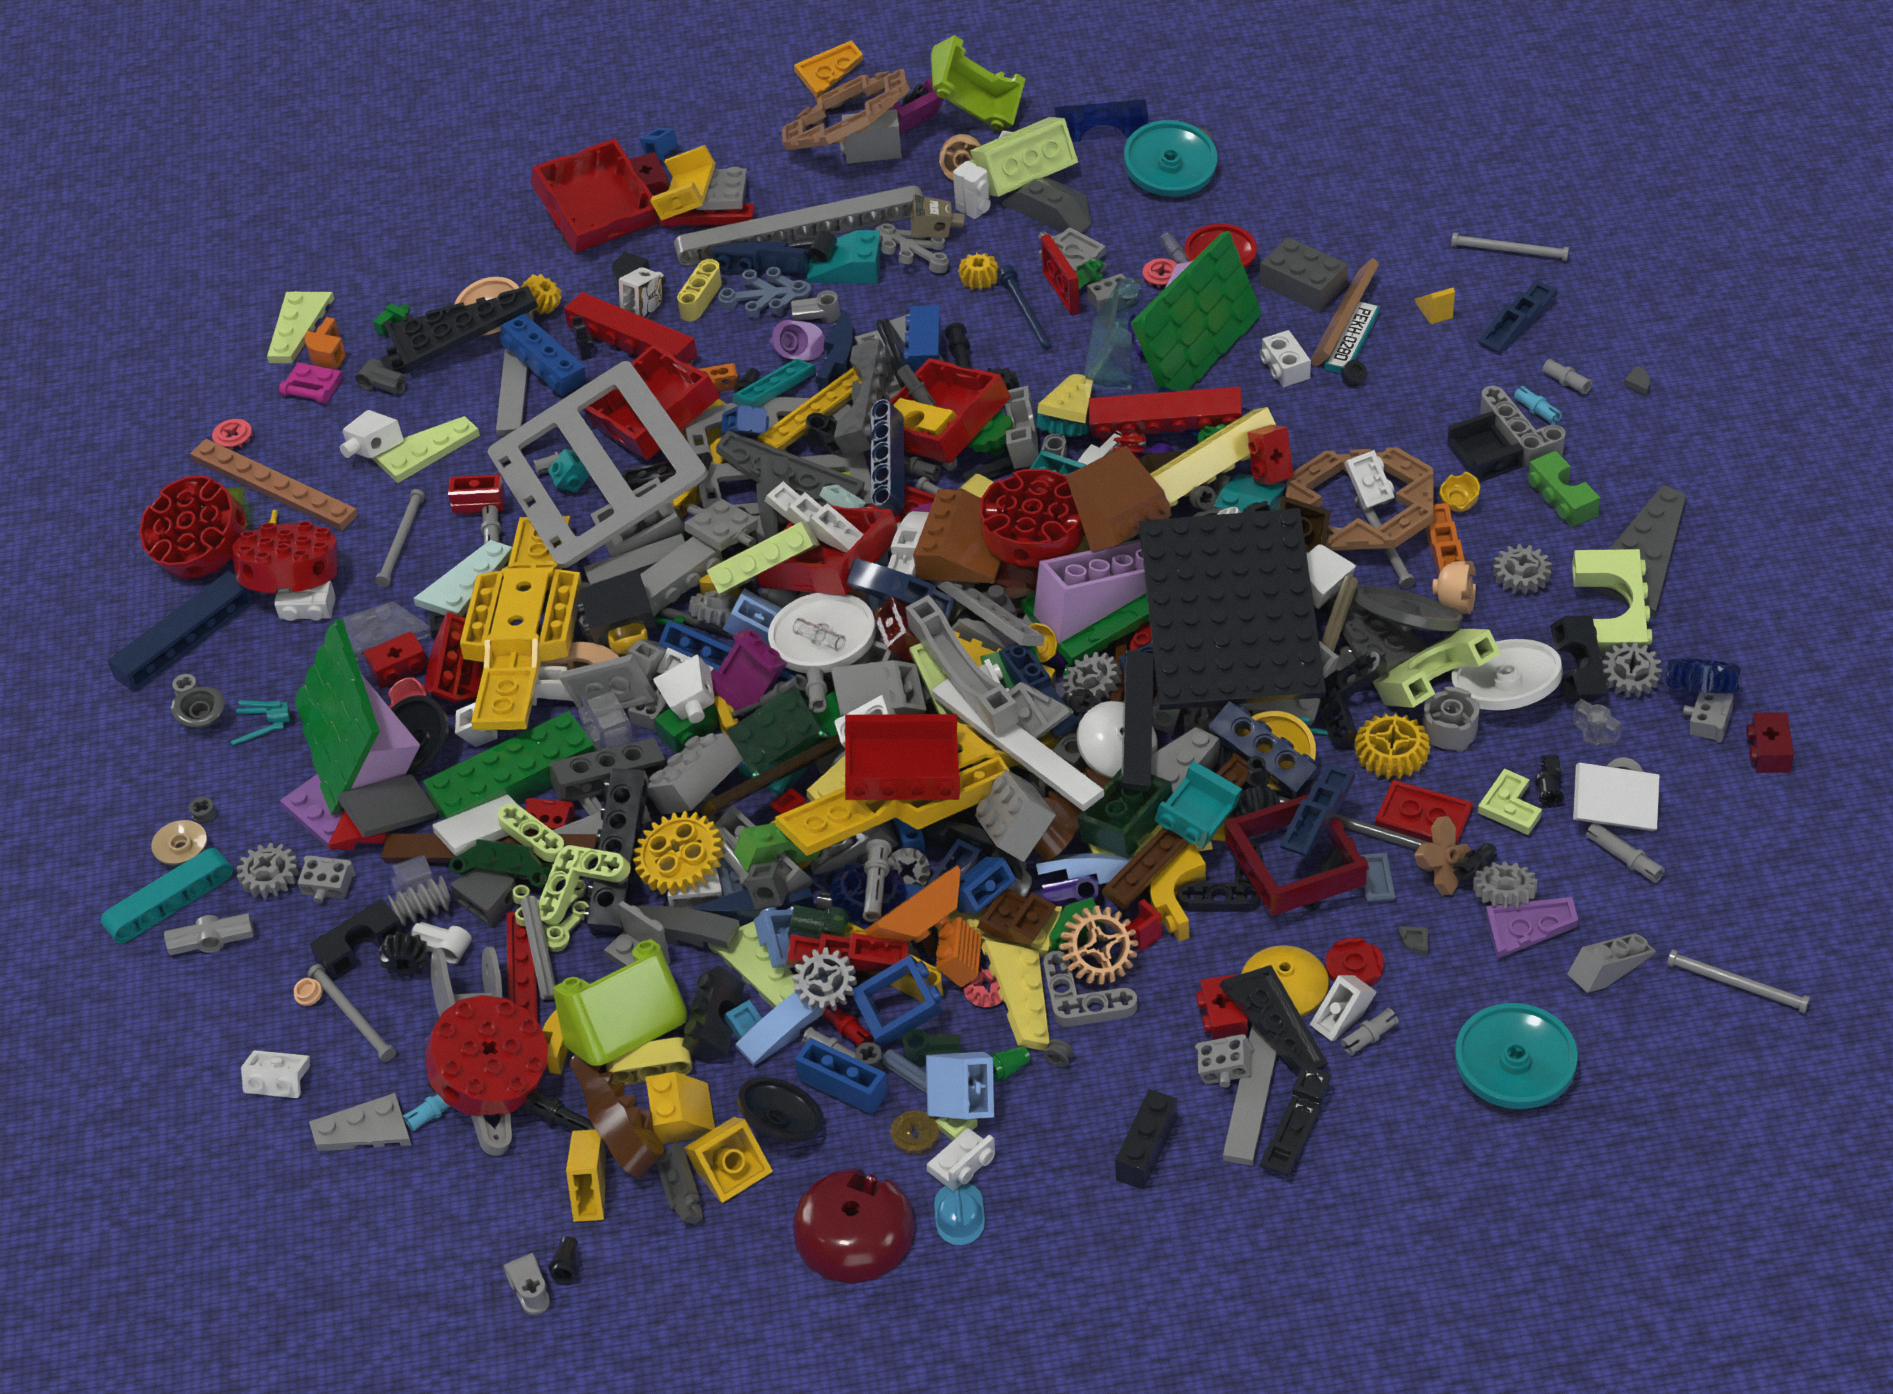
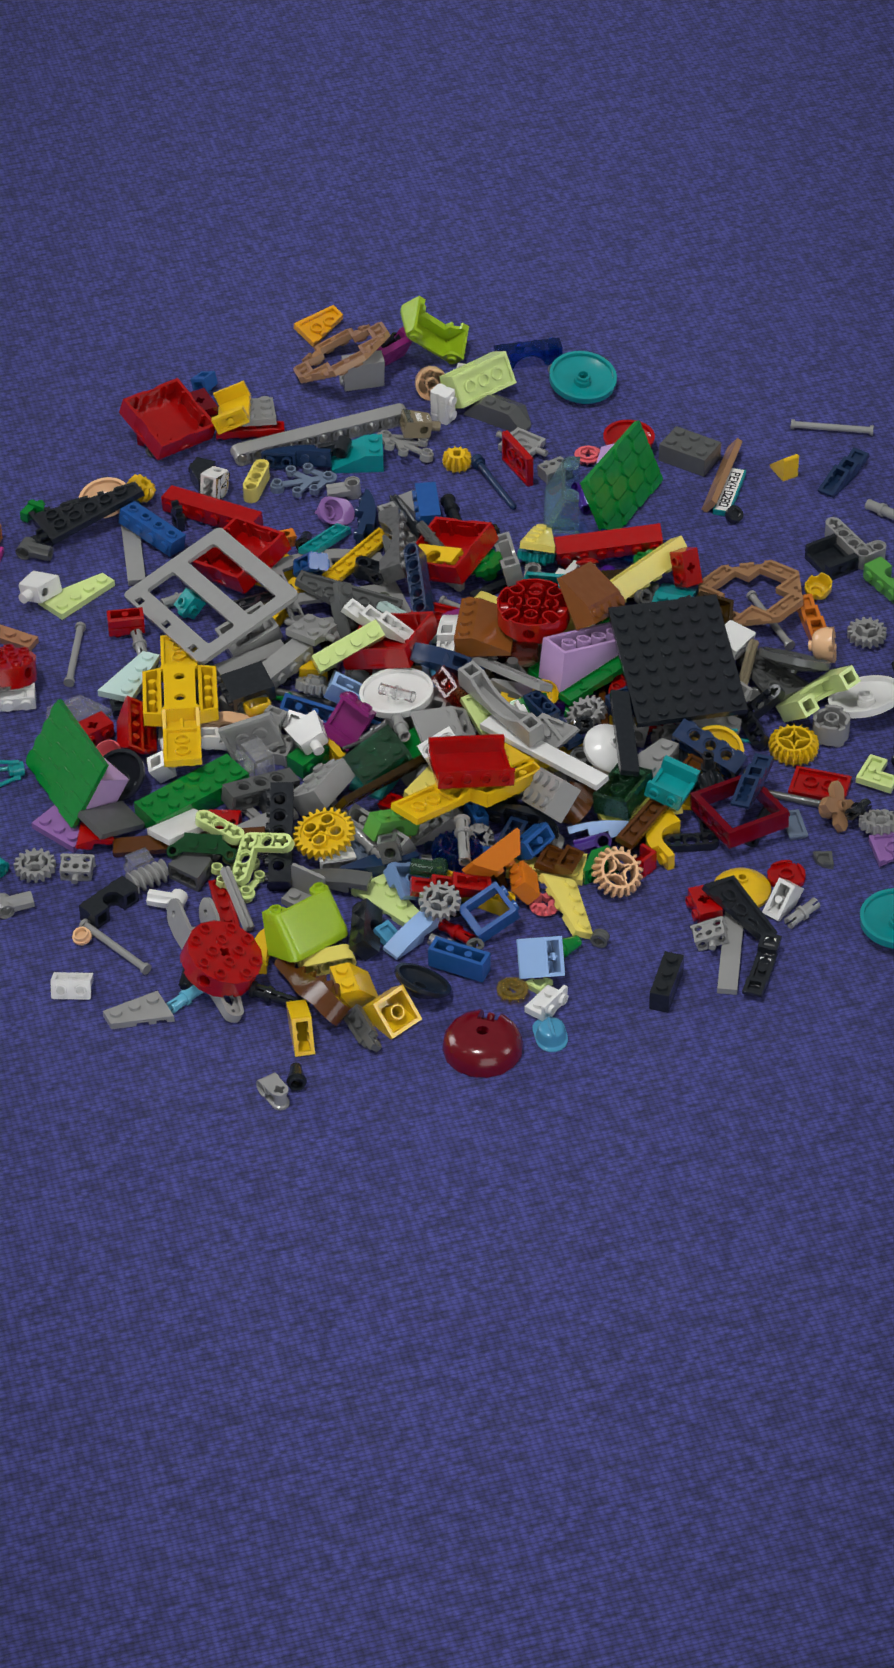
camera: 10 degrees left, 5 degrees down
black gear [379,931,429,977] -> none
sand blue axle [882,1049,927,1094] -> none
piece [902,1029,960,1067] -> none
dark grey pin [904,456,941,481] -> none
light grey beam [1044,951,1137,1027] -> none
green piece [1075,259,1103,289] -> none
clear pin [1159,232,1188,264] -> none
white brick [1260,330,1311,387] -> none
white bracket [1344,450,1394,510] -> none
medium azure pin [1514,386,1562,425] -> none

